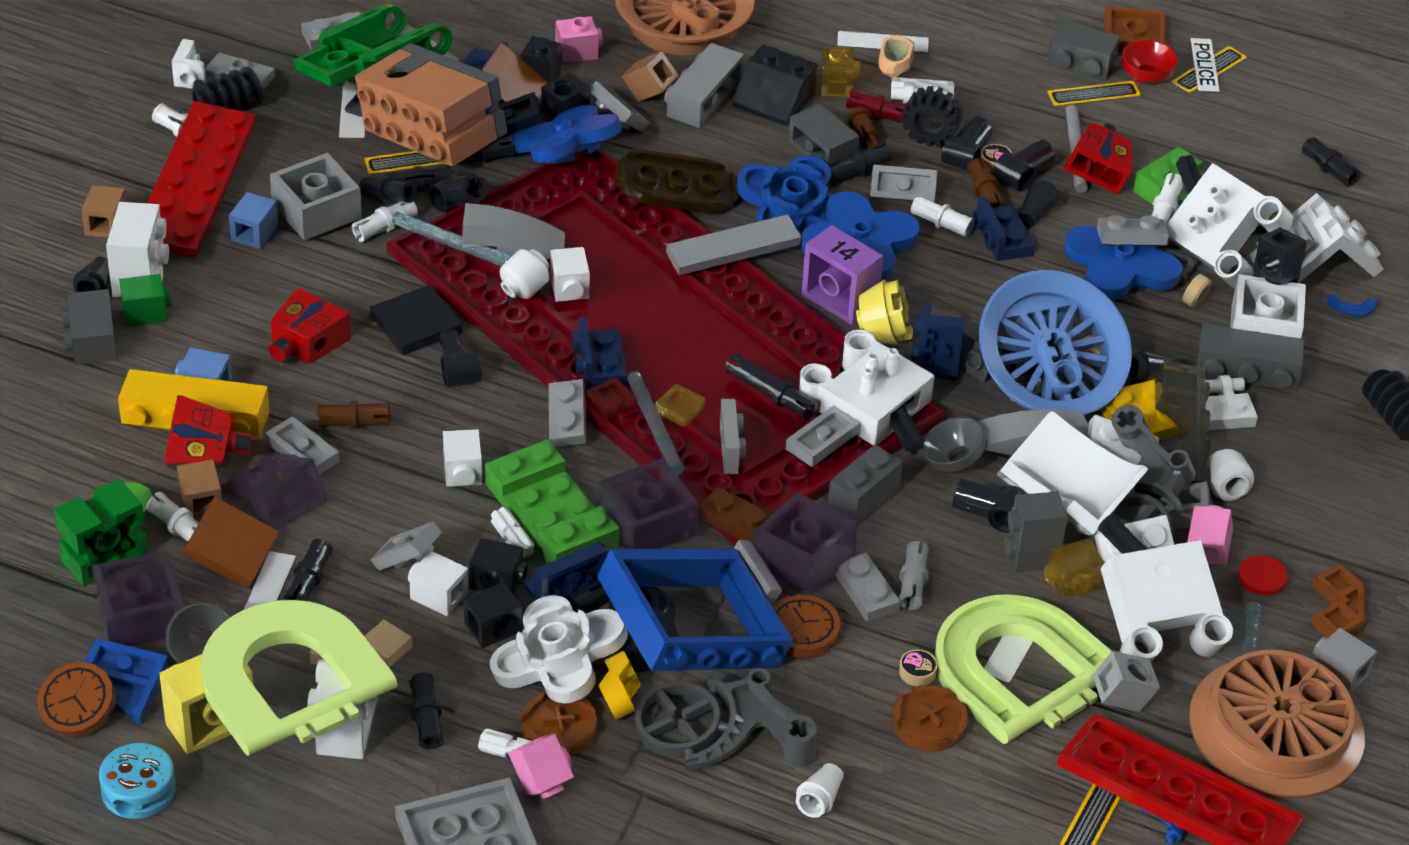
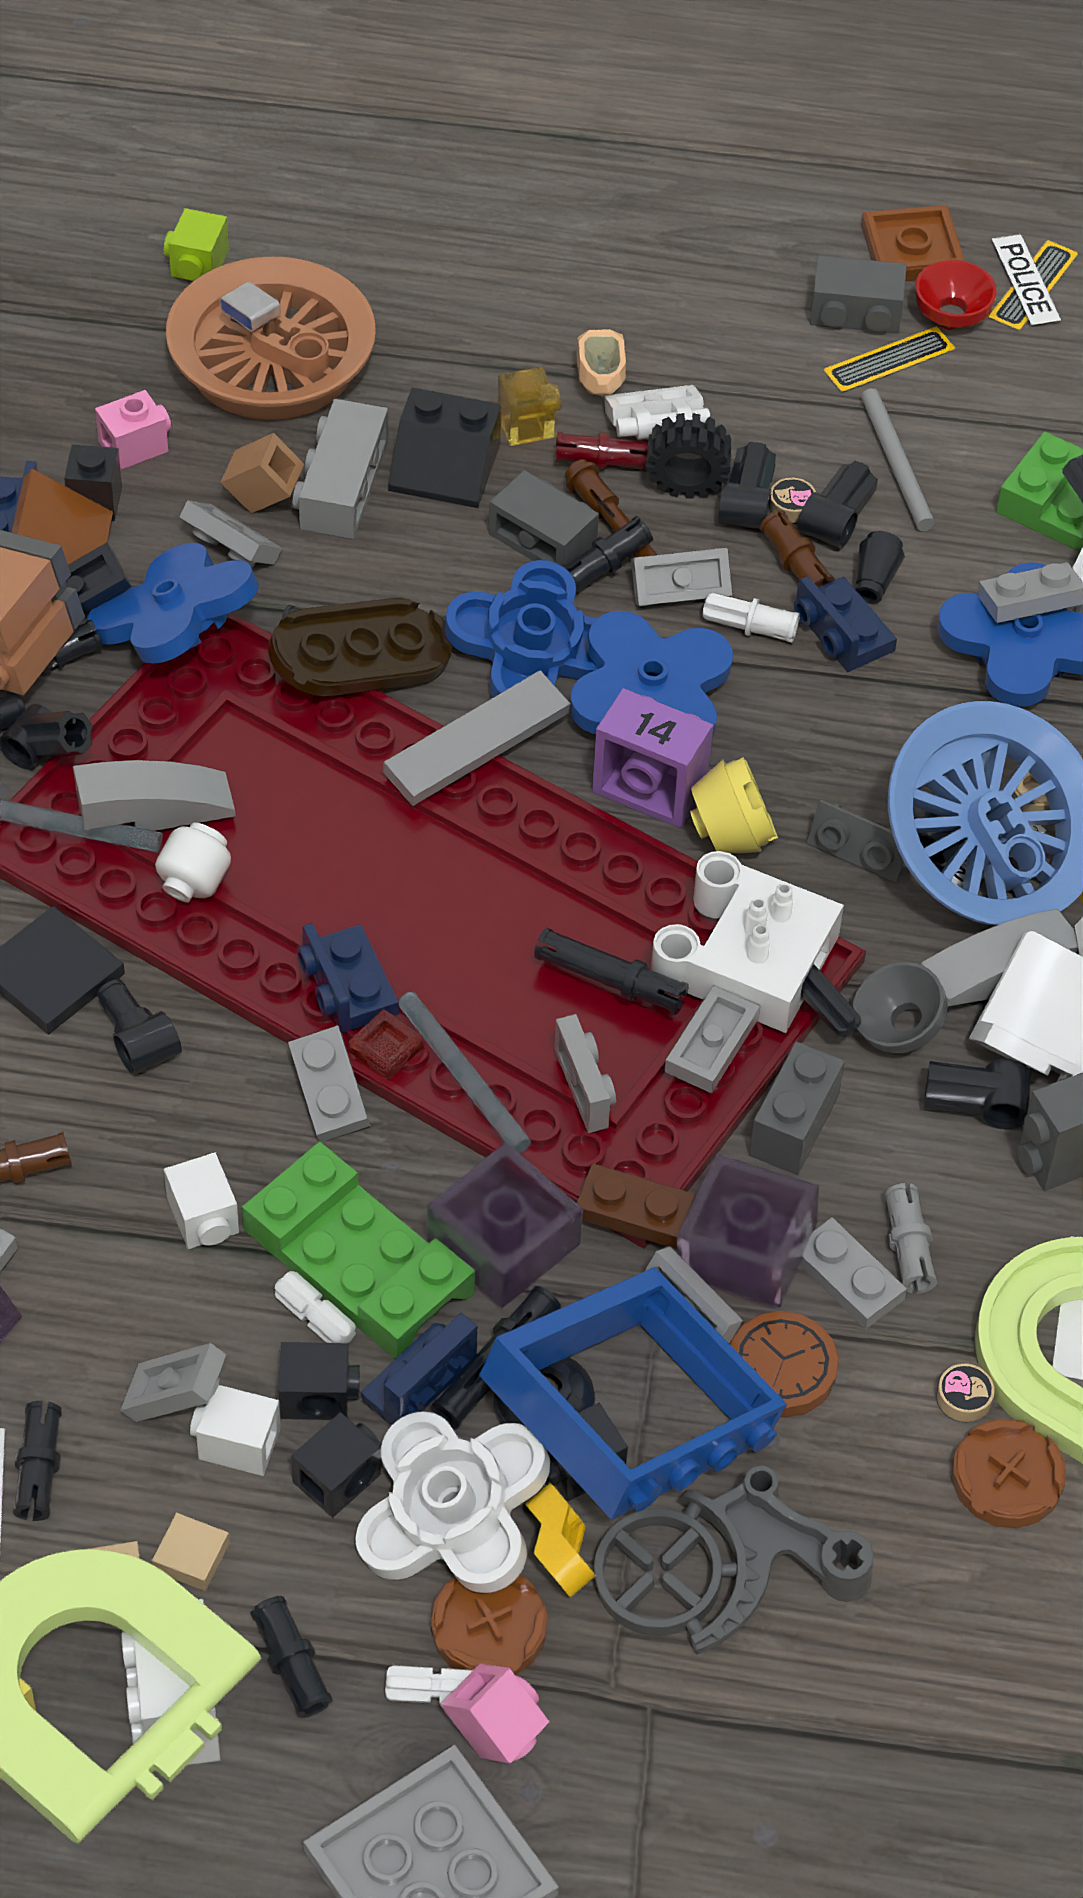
camera: 15 degrees left, 10 degrees up
black brick [541,72,590,120] -> none
white brick [550,247,590,302] -> none
clear yellow tile [655,384,705,427] -> none
white cone [796,763,843,818] -> none
white sticker [837,31,928,52] -> none
dark blue bracket [911,303,965,380] -> none
red torso [1063,123,1132,195] -> none
white pin [1151,173,1184,225] -> none

